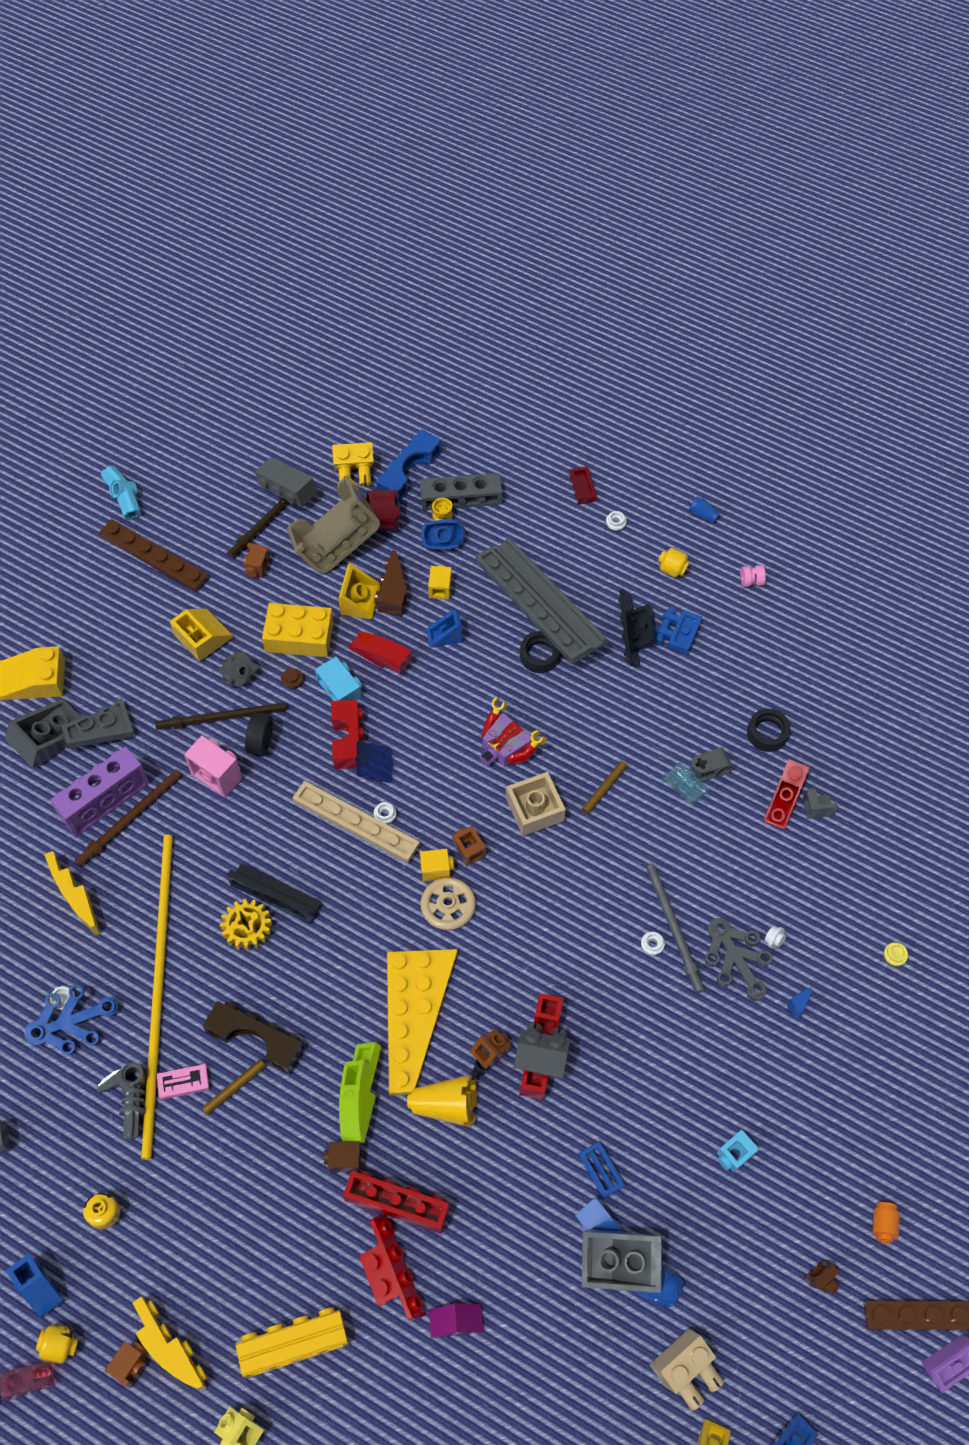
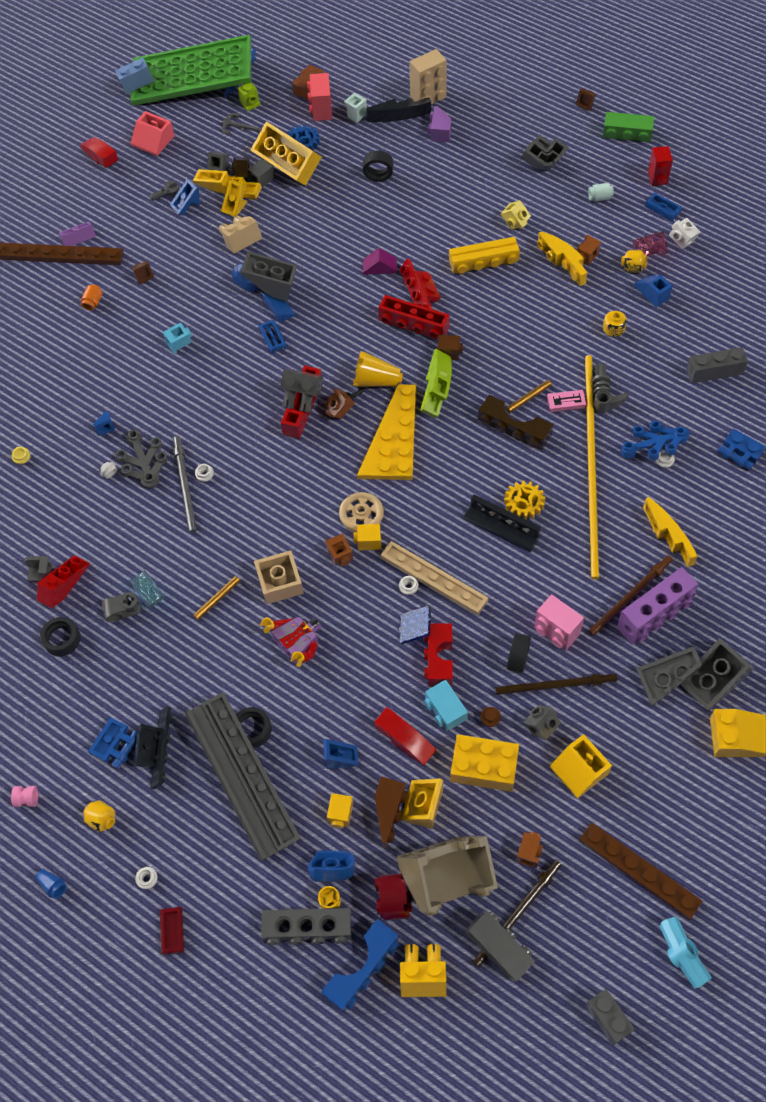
camera: 170 degrees left, 0 degrees up
none -> dark grey brick [585,989,635,1046]

